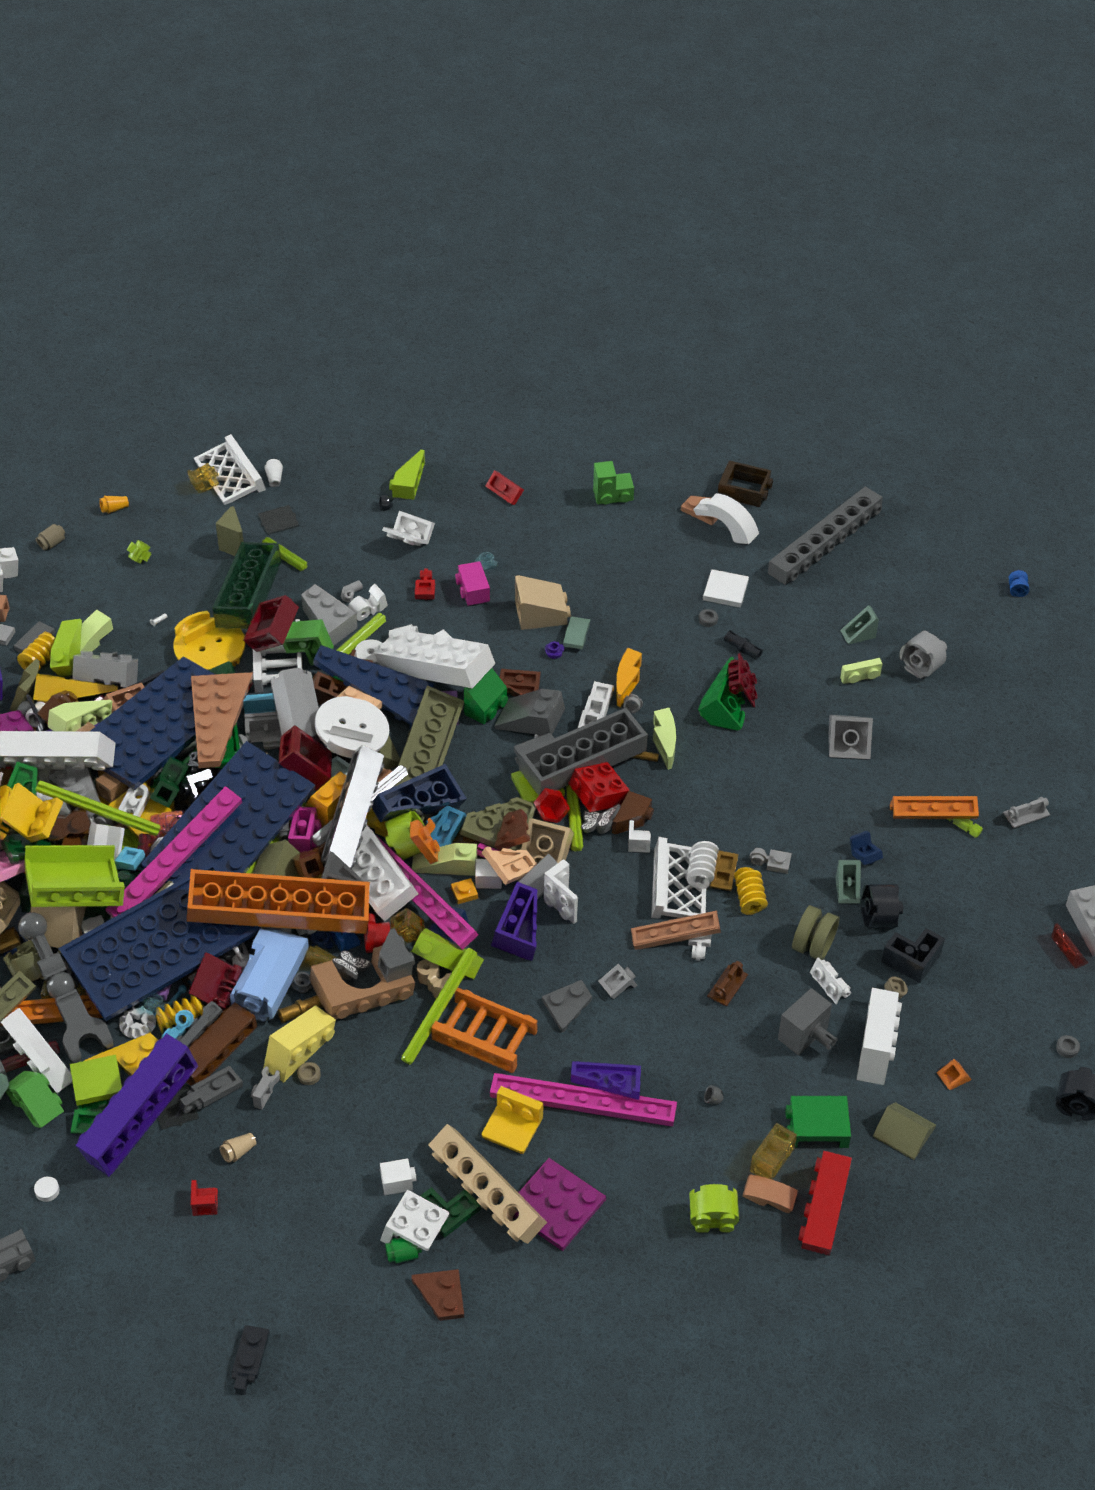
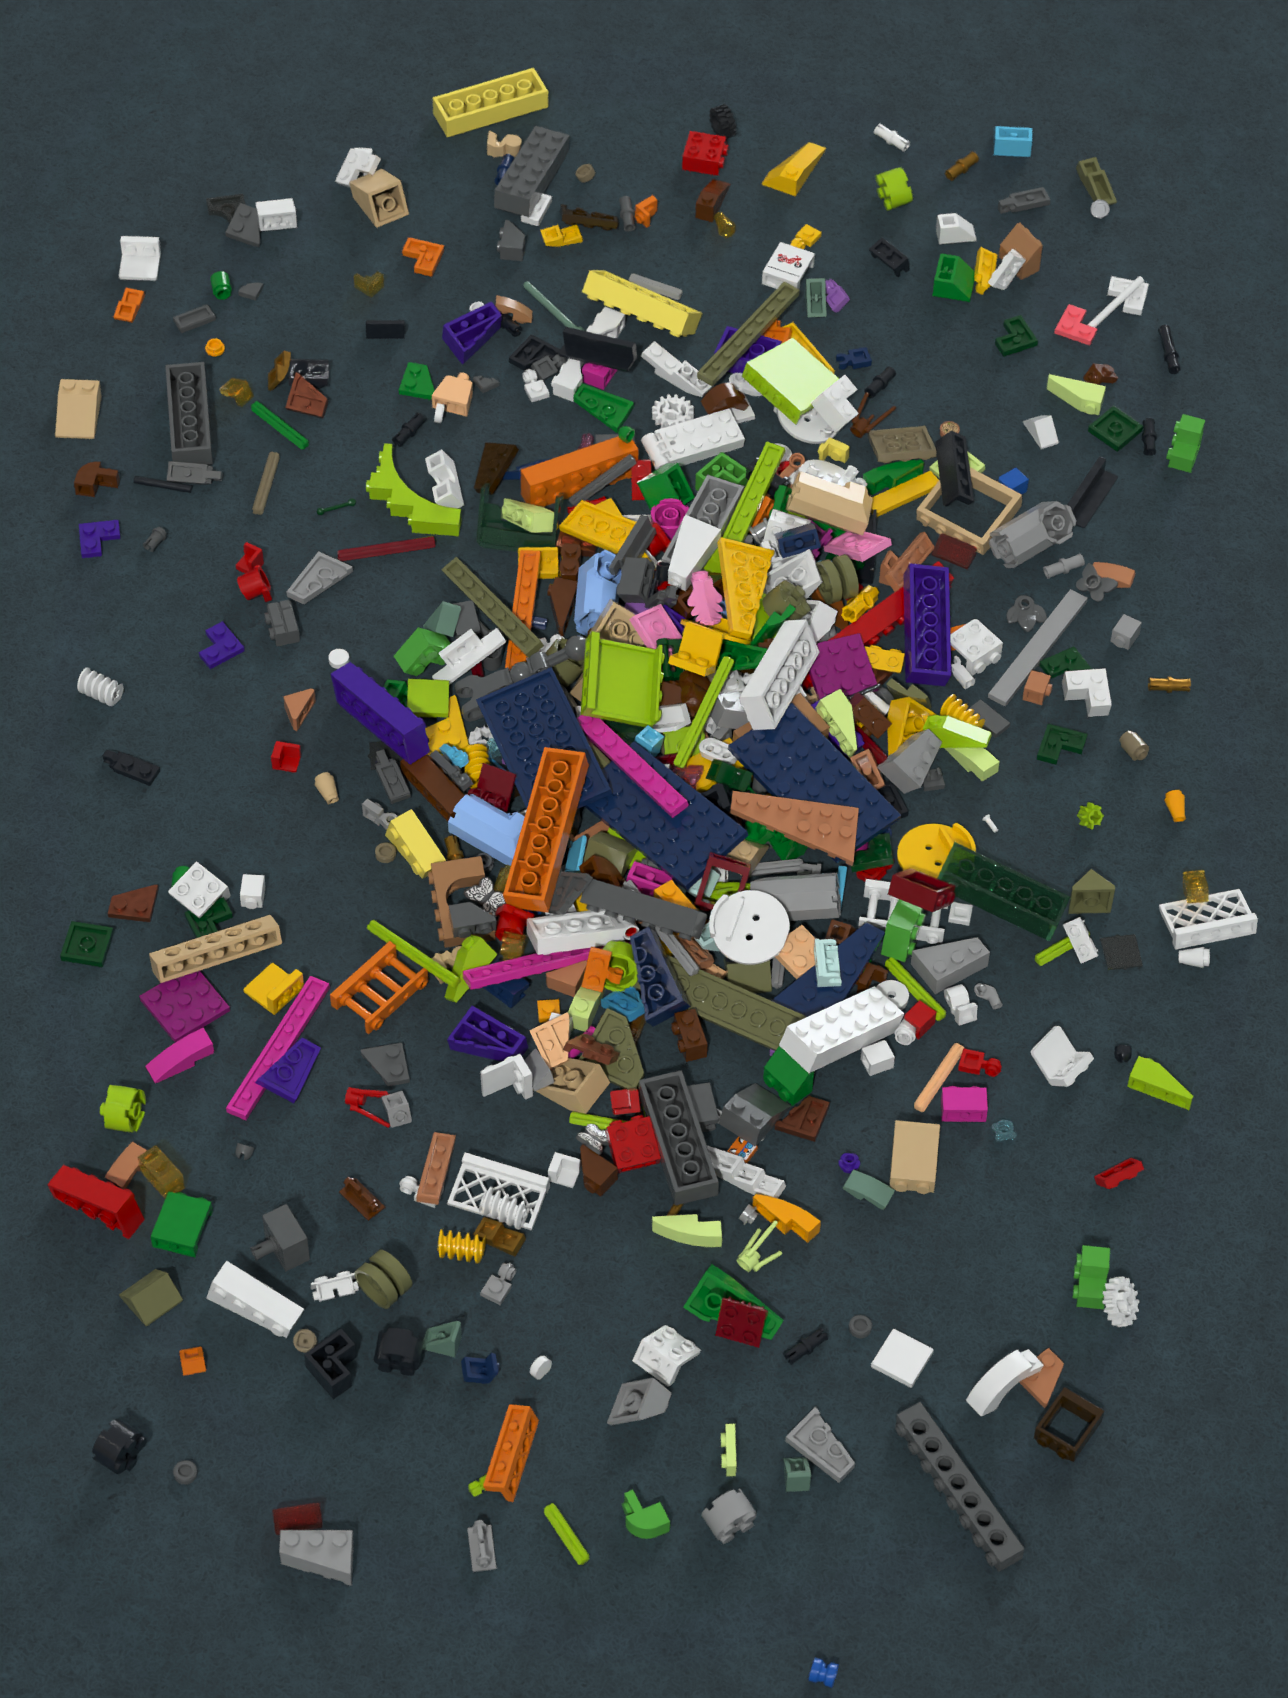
camera: 105 degrees right, 5 degrees up
none -> dark green plate [60,921,114,967]
none -> white piece [77,668,124,706]
none -> dark pink slope [146,1028,214,1084]
none -> dark purple plate [199,621,244,669]
none -> nougat slope [283,689,316,731]
none -> red plant [345,1087,390,1127]
none -> white tile [530,1356,552,1380]
none -> lime axle [544,1504,589,1565]
none -> nougat slope [546,960,587,997]
none -> bright green brick [622,1490,670,1539]
none -> white bracket [633,1325,701,1387]
none -> reddish brown brick [671,1009,707,1062]
none -> tile [727,1136,758,1163]
none -> yellowish green plant [737,1221,782,1272]
none -> light grey wing [785,1407,855,1483]
none -> light aqua hinge [814,939,841,987]
none -> red panel [904,1000,937,1039]
none -> light nougat axle [914,1043,964,1112]
none -> dark green plate [1037,724,1088,765]
none -> white hinge [1063,917,1098,963]
none -> white gear [1102,1277,1139,1327]

